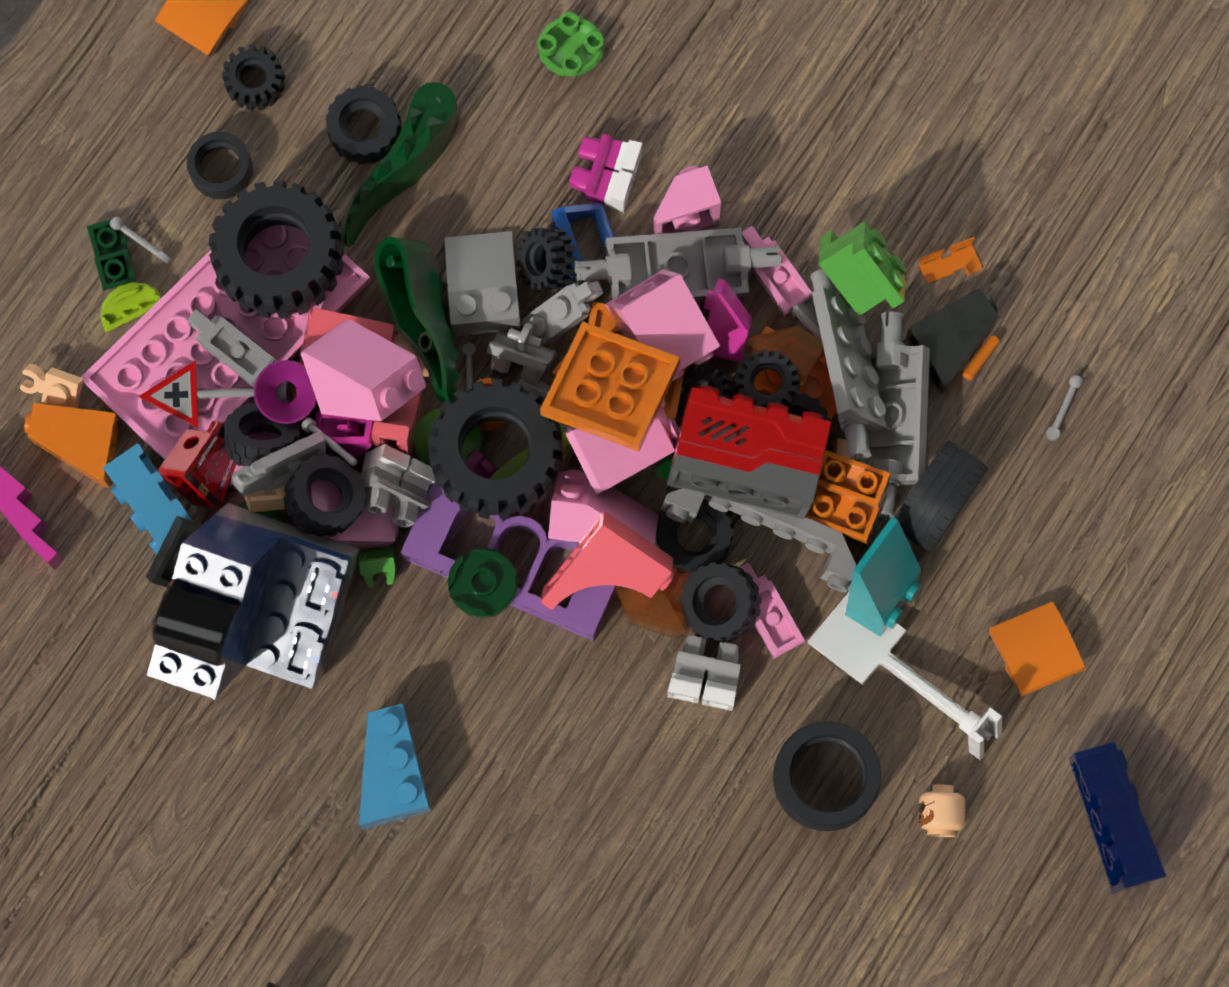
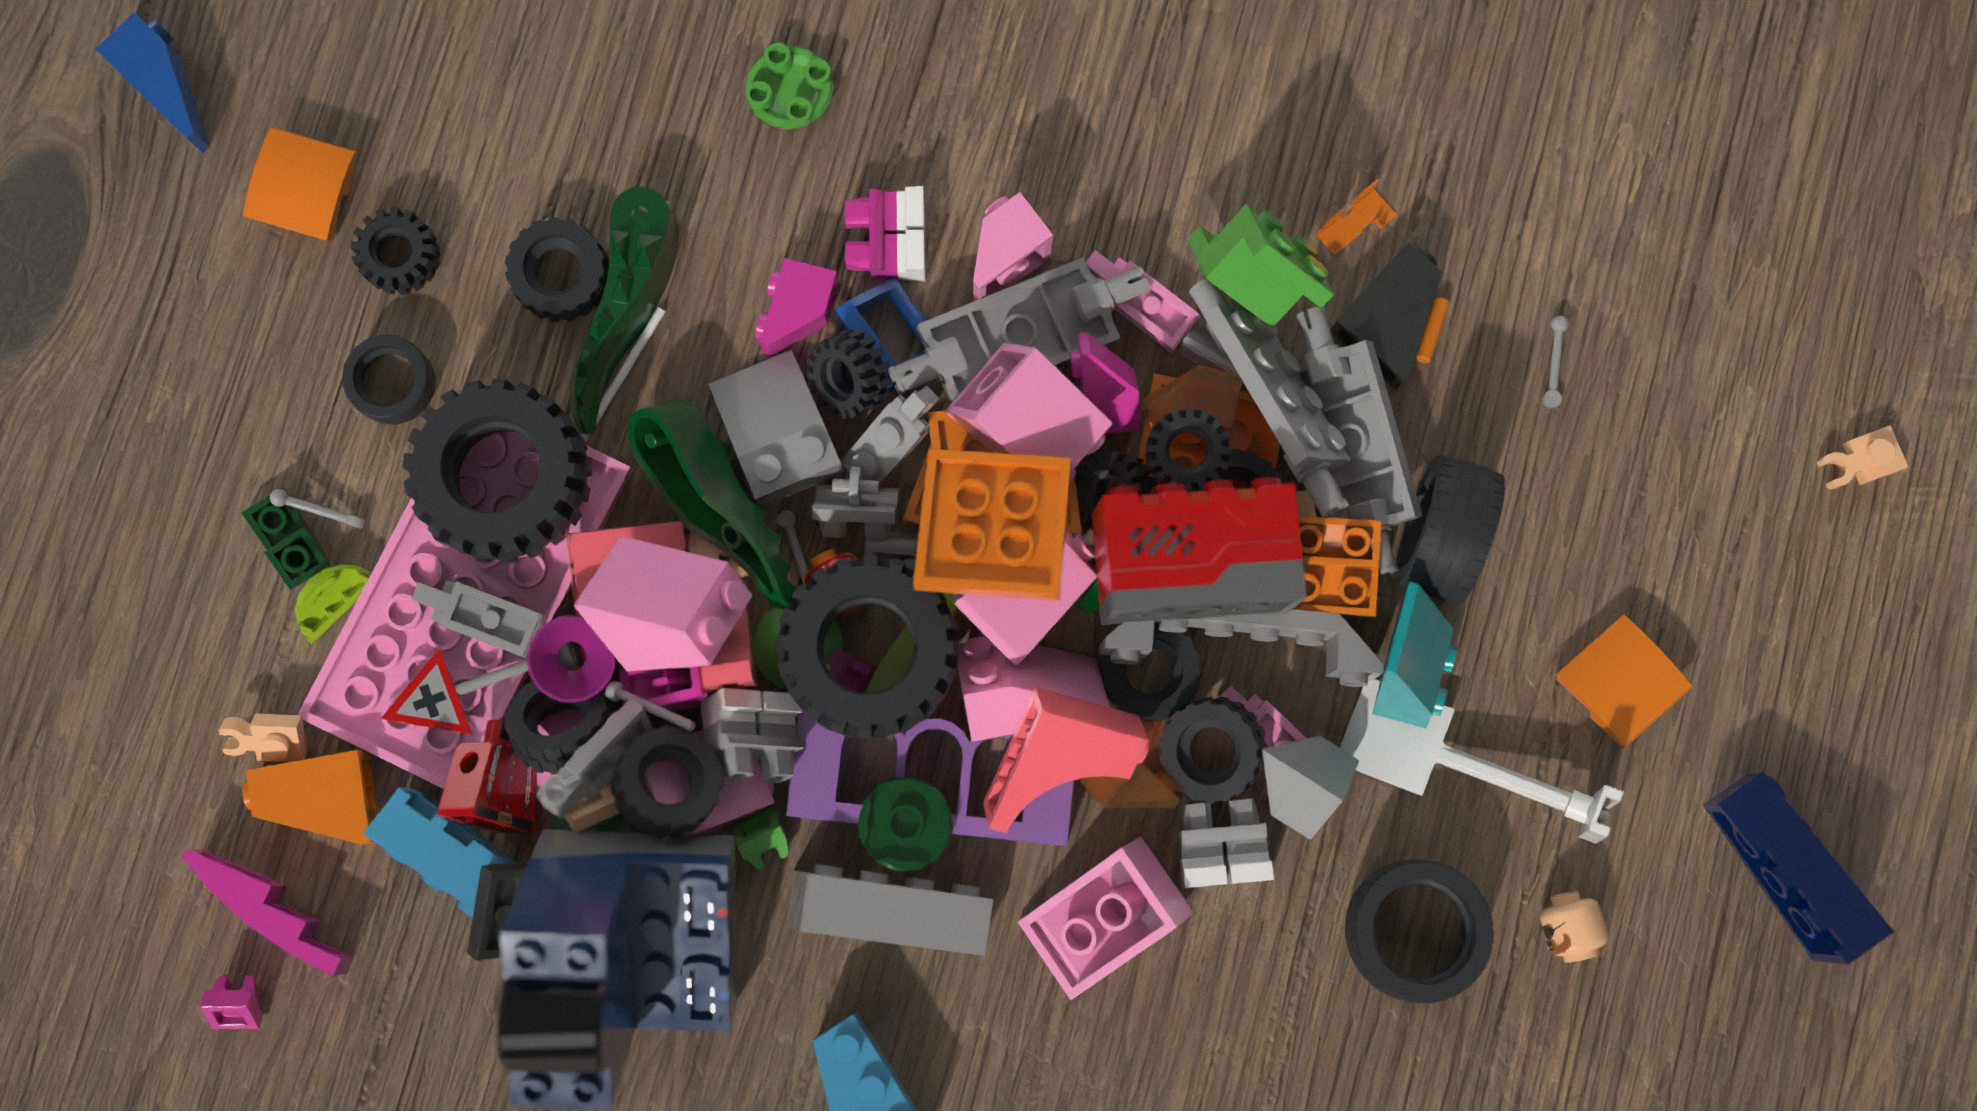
camera: 20 degrees left, 5 degrees up
none -> white axle [581,307,665,442]
none -> dark pink slope [755,258,839,356]
none -> light grey wedge [785,864,993,956]
none -> bright pink slope [1018,836,1195,1000]
none -> light grey slope [1262,736,1359,840]

